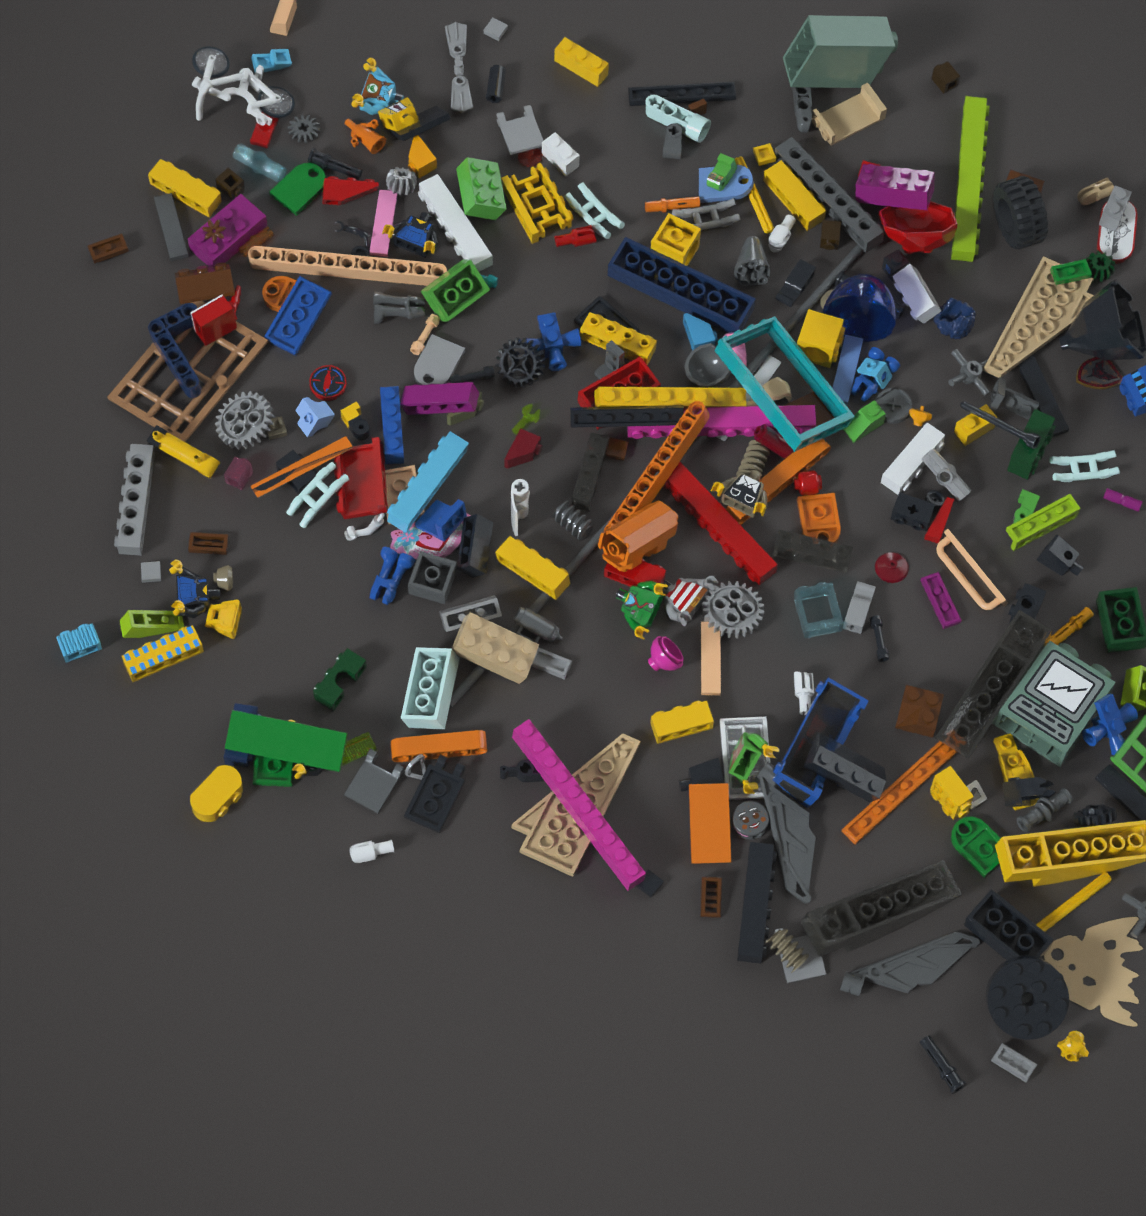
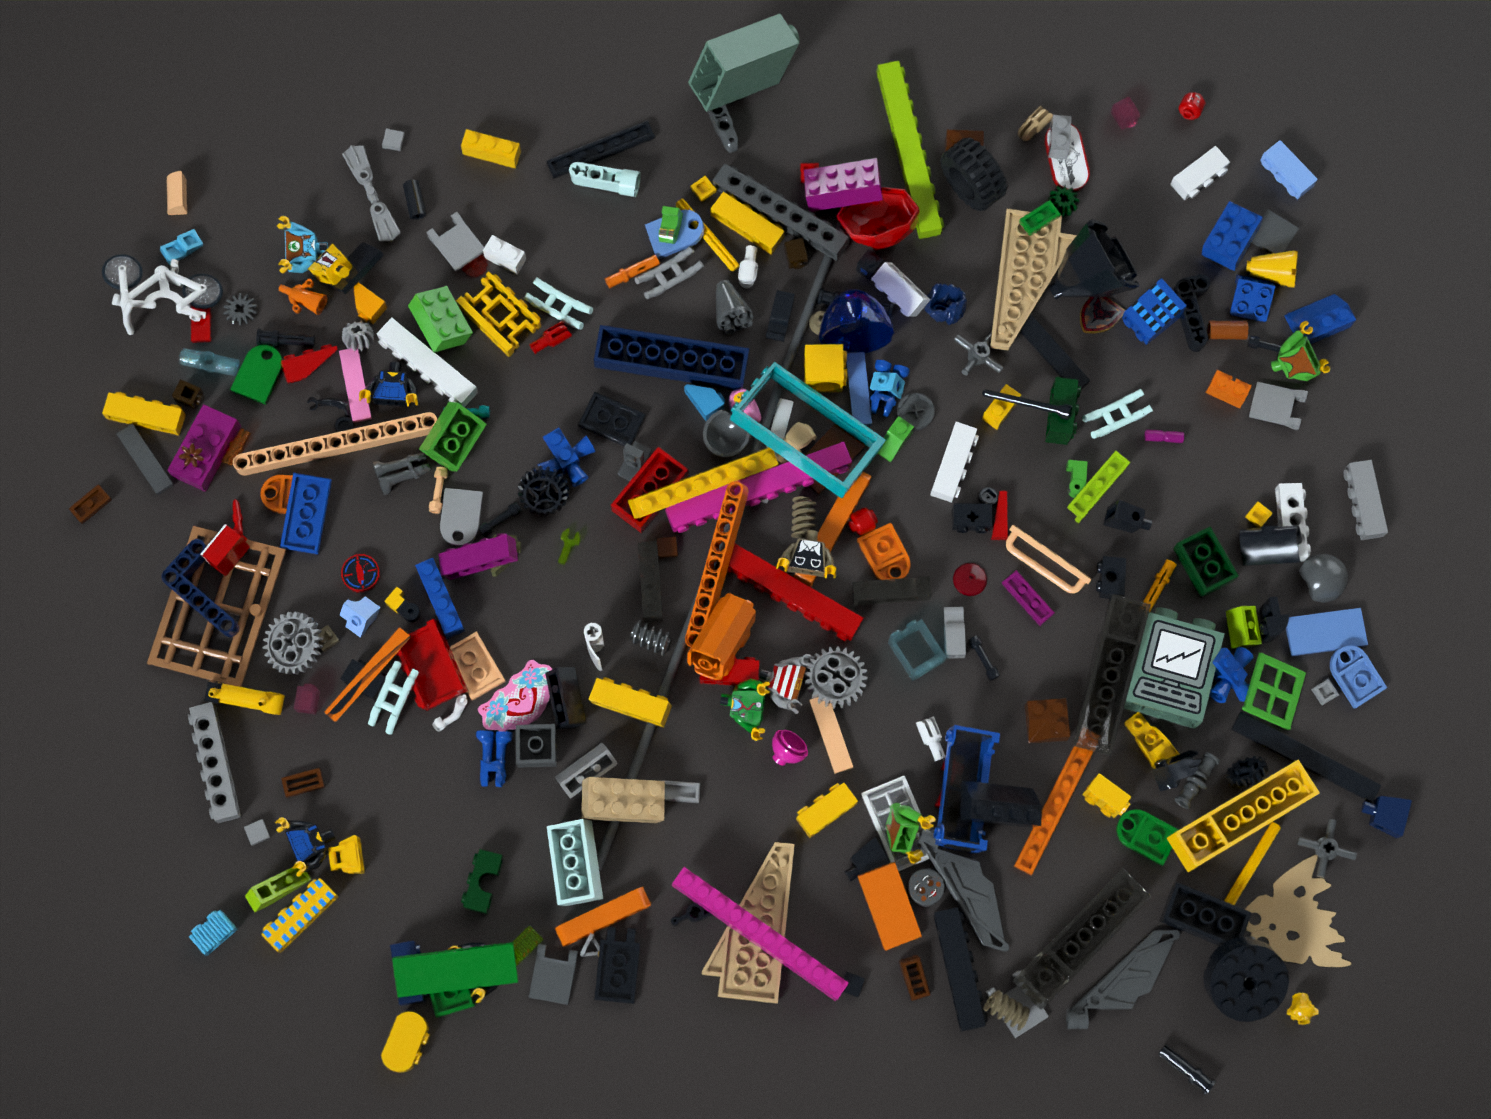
camera: 20 degrees left, 10 degrees up
reddish brown slope [175,263,235,304] -> none
dark tan cone [213,565,233,591] -> none
white arm [350,840,394,863] -> none
medium azure brick [387,431,469,533] -> none
blue bracket [415,499,467,542] -> none
dark red slope [504,428,543,468] -> none
dark grey piece [513,607,563,643] -> none
black tile [570,405,684,428] -> none
yellow brick [580,312,657,365] -> none
yellow brick [651,213,701,266] -> none
dark grey piece [663,123,682,160] -> none
reddish brown tile [688,99,707,115] -> none
dark red brick [754,424,793,459] -> none
tan panel [812,83,887,146] -> none
light orange piece [909,406,932,427] -> none
light grey piece [922,448,971,501] -> none
dark brown brick [931,61,960,94] -> none
white slope [966,780,987,810] -> none
dark grey bracket [989,377,1039,420] -> none
light grey plate [991,1043,1037,1082] -> none

